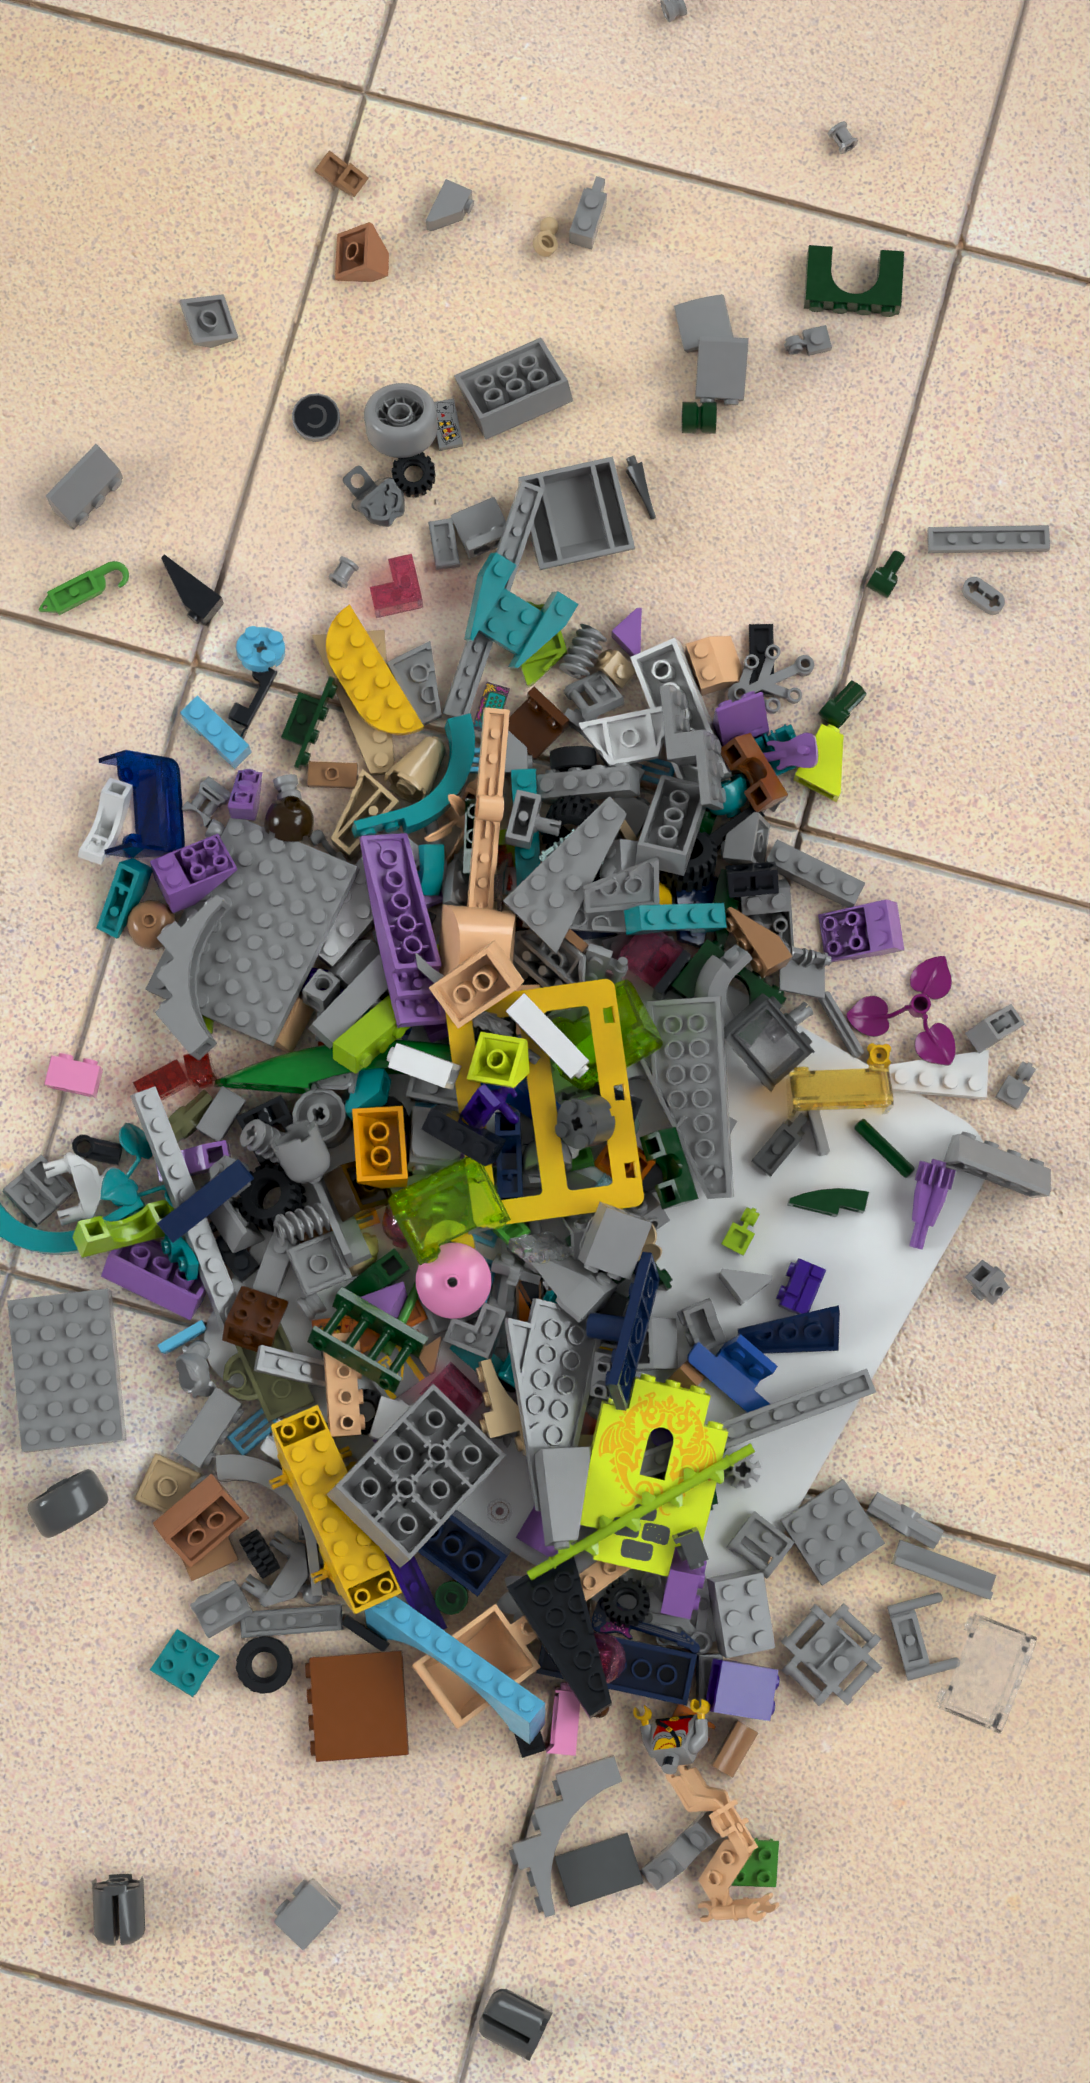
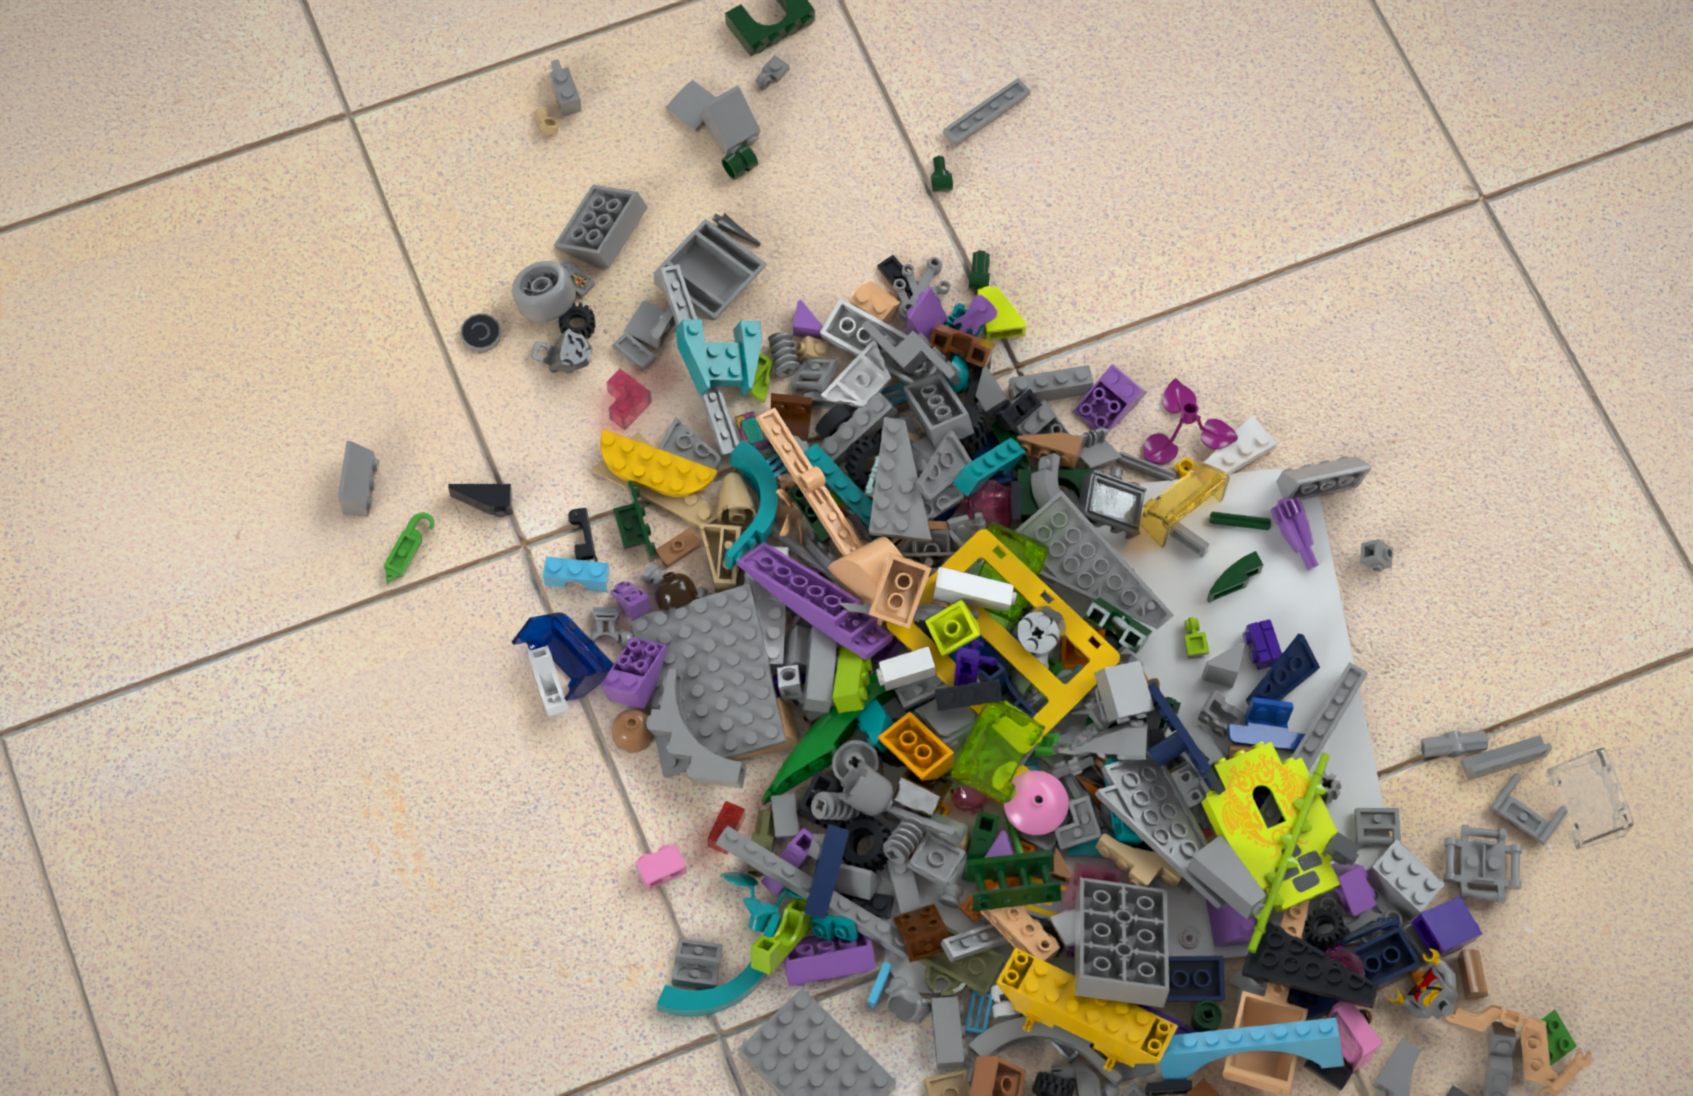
camera: 40 degrees left, 15 degrees down
white connector [42,1152,118,1226] -> none
black piece [72,1135,123,1166] -> none
teal slope [96,858,152,939] -> none
light grey slope [179,294,238,348] -> none
clear red slope [183,1052,218,1089] -> none
medium azure plate [236,626,285,672] -> none
light grey piece [311,1072,359,1094] -> none
medium nougat slope [314,150,369,197] -> none
light grey bush [328,556,359,589] -> none
nougat slope [335,222,389,282] -> none
teal slope [417,844,445,896] -> none
light grey slope [426,179,474,231] -> none
light grey brick [505,790,562,850] -> none
dark grey hinge [751,1113,808,1177] -> none
light grey plate [780,1479,885,1586] -> none
light grey beam [962,577,1005,615] -> none
light grey arch [965,1004,1025,1053] -> none
light grey plate [995,1061,1036,1110] -> none

